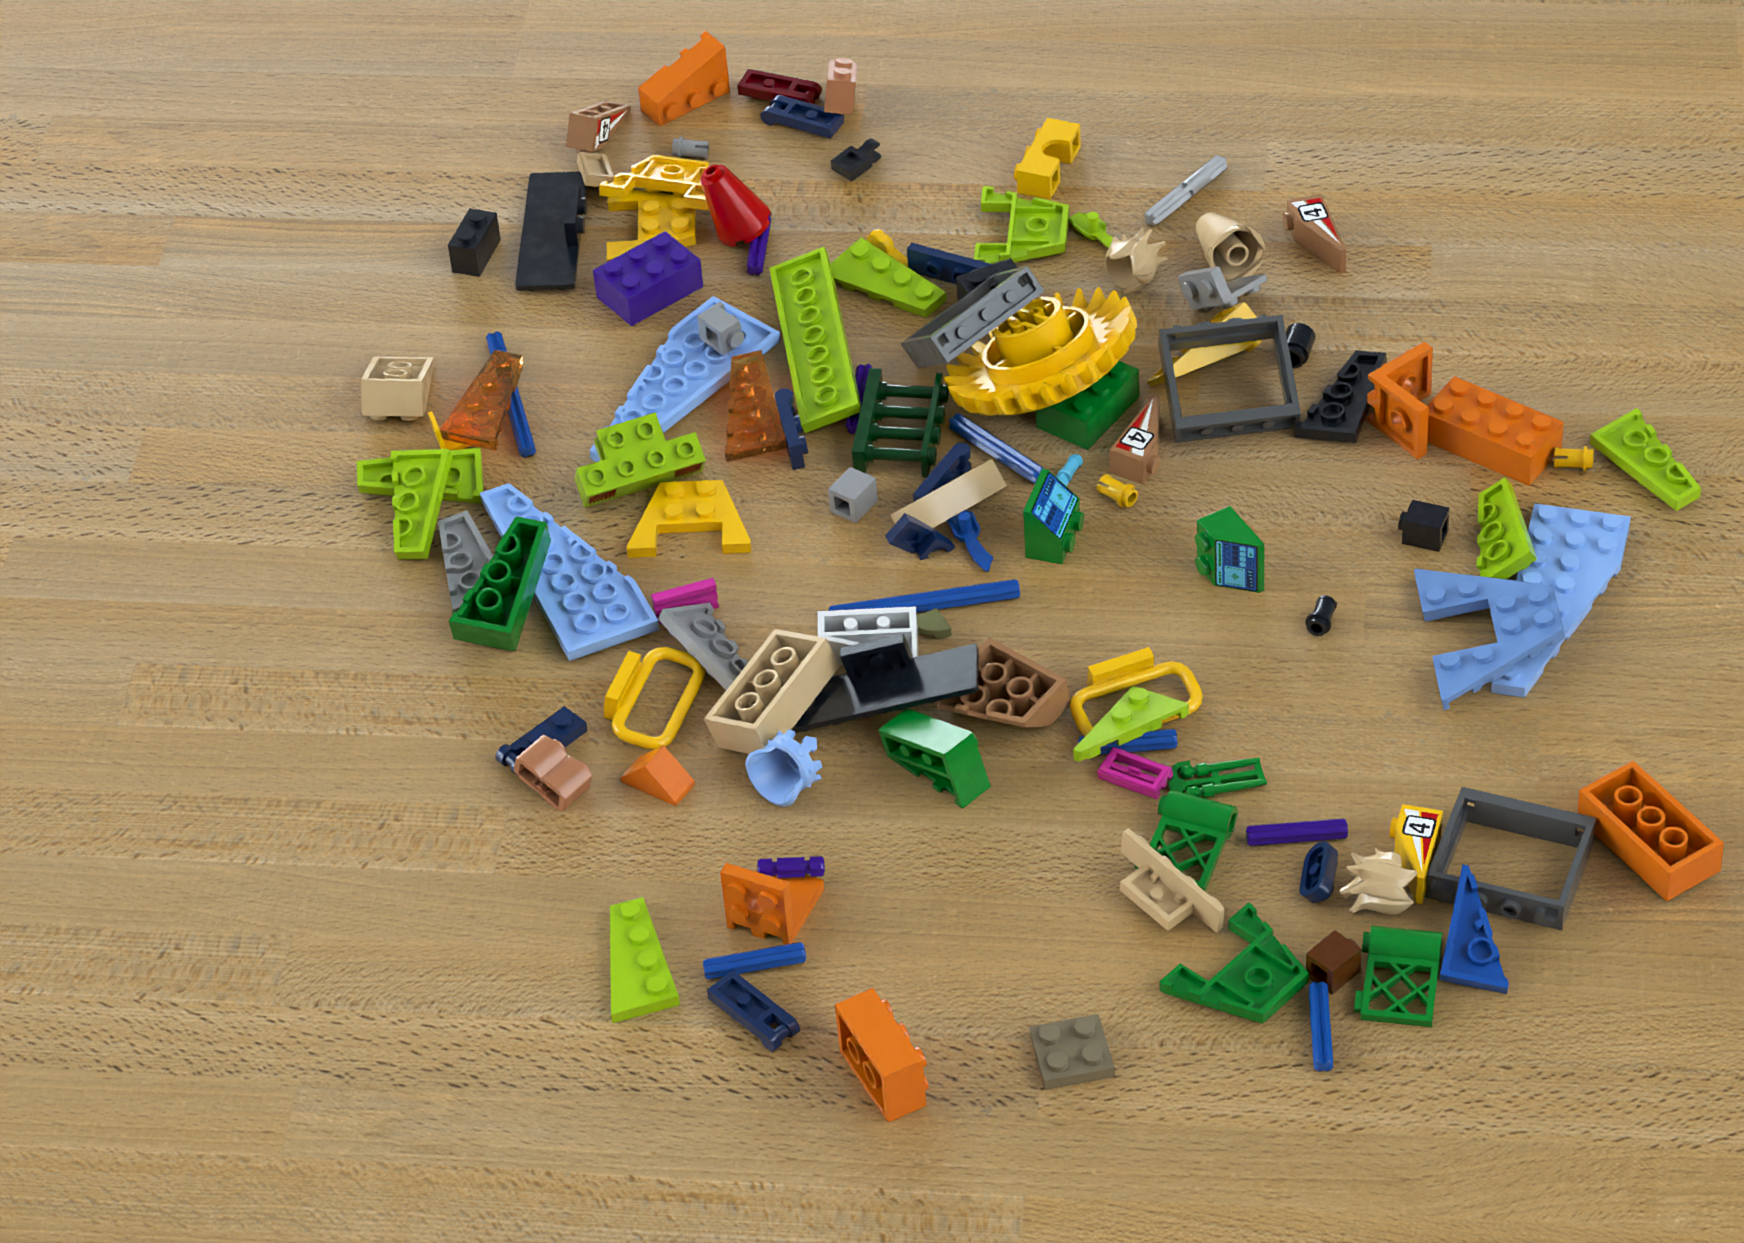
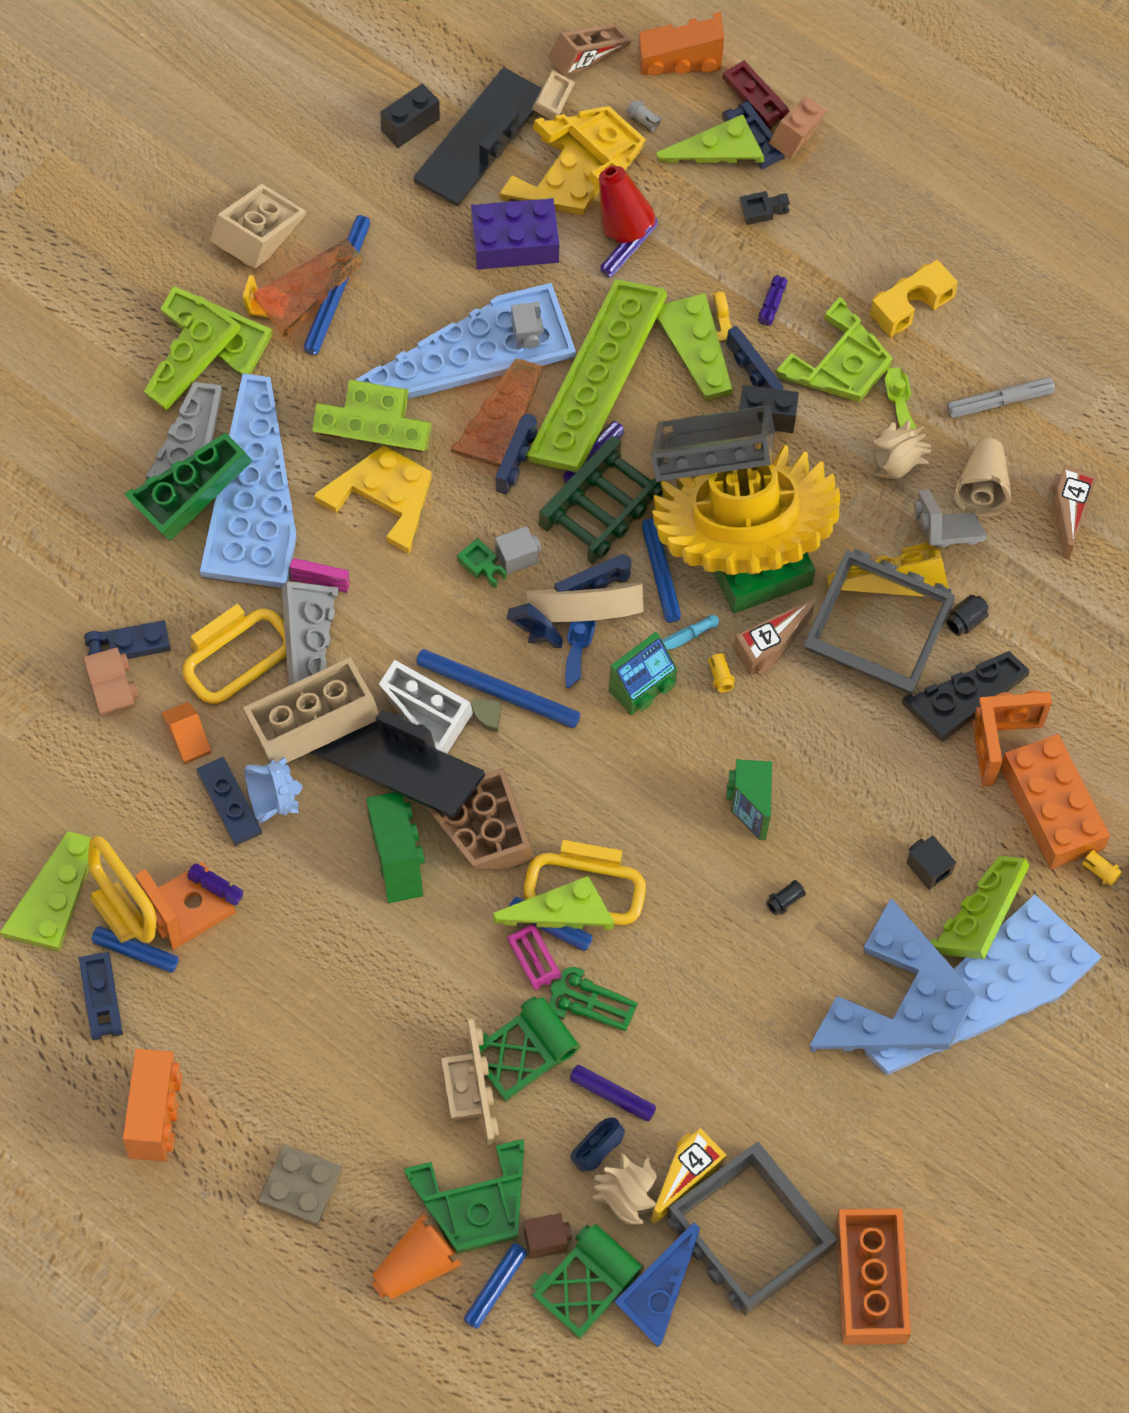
camera: 25 degrees right, 20 degrees up
none -> yellow bar [88,836,156,944]
none -> dark blue plate [196,756,262,846]
none -> orange cone [371,1213,462,1299]
none -> green plate [457,538,507,588]
none -> lime wing [656,114,765,163]
none -> dark purple axle [758,275,787,326]

